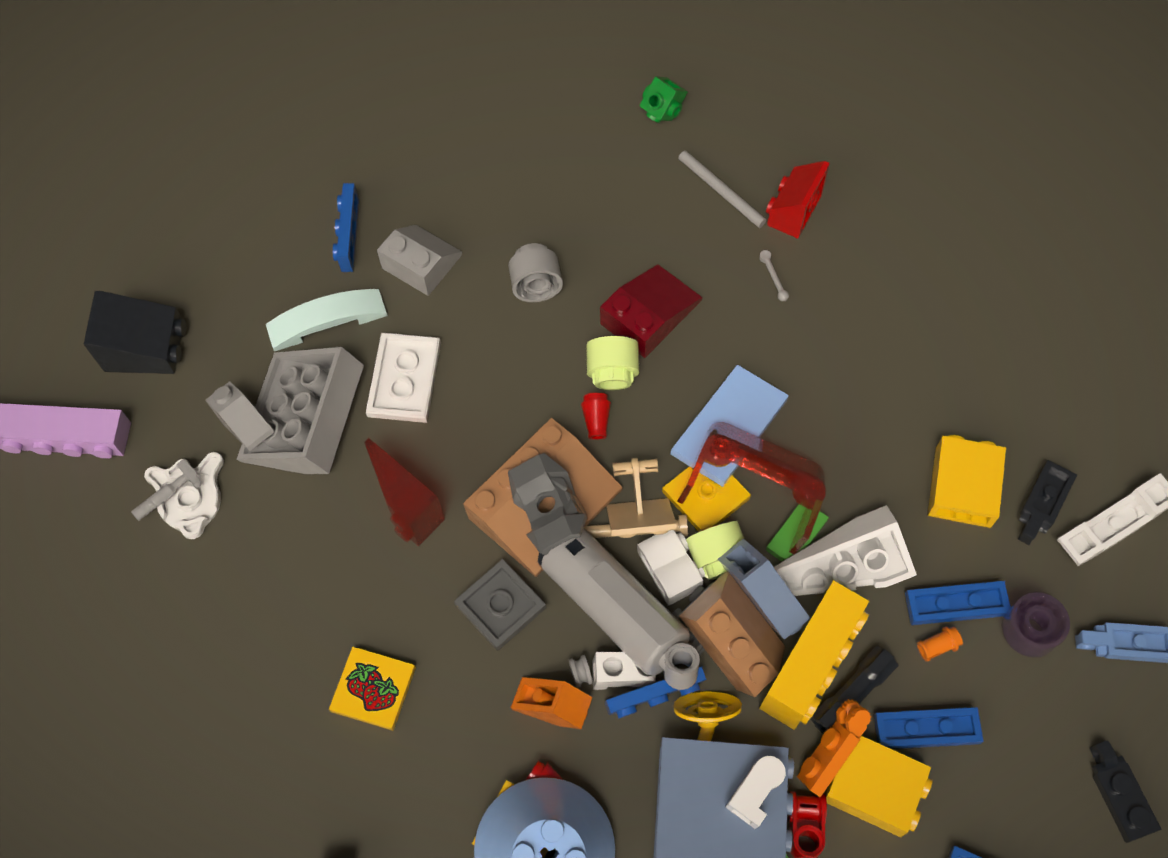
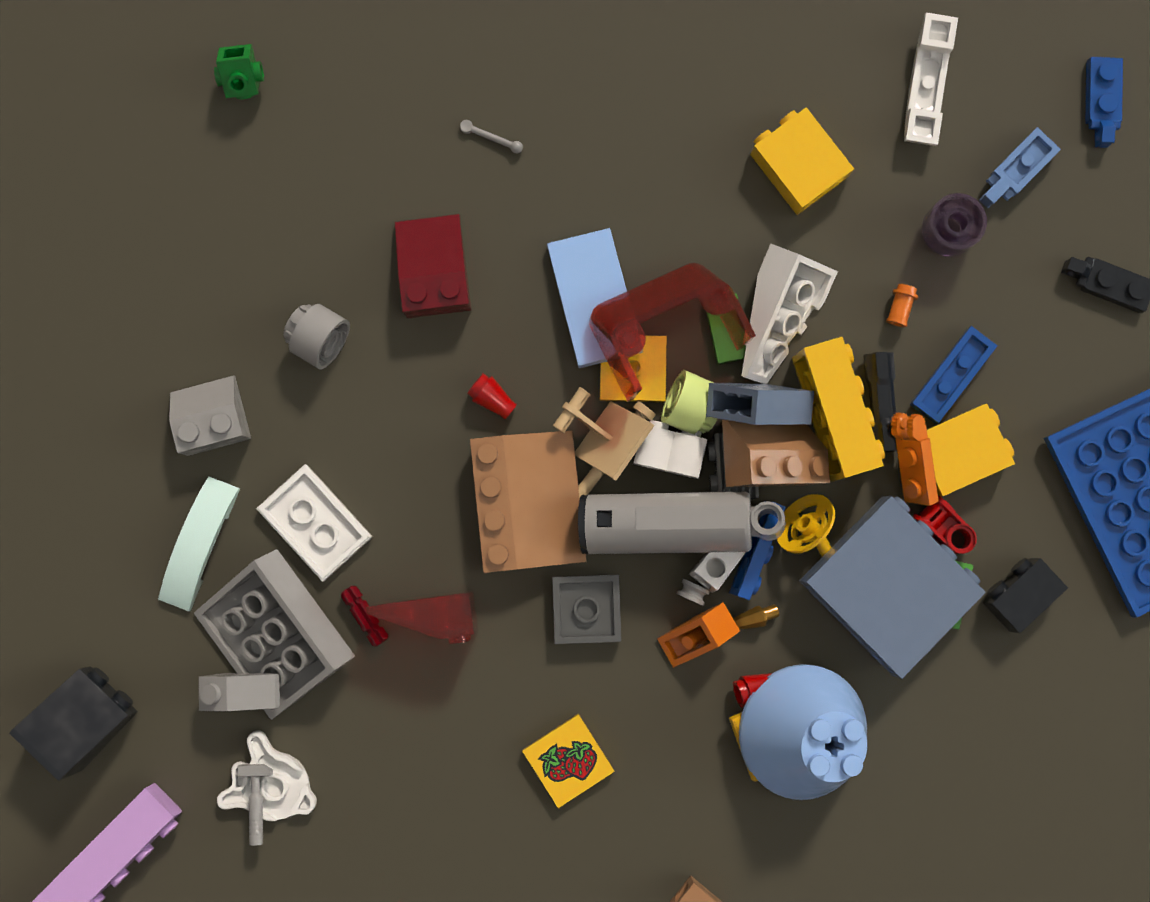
camera: 55 degrees left, 20 degrees up
blue plate [333,183,359,272] -> none
dark grey piece [508,453,587,555] -> none
yellowish green piece [586,336,639,390] -> none
light grey bar [678,150,767,228] -> none
white leg [726,756,786,829] -> none
red slope [766,161,830,239] -> none
blue plate [905,581,1012,625] -> none
black hinge [1018,460,1077,545] -> none
none -> dark red axle [341,585,388,647]
none -> pearl gold bar [733,604,779,630]

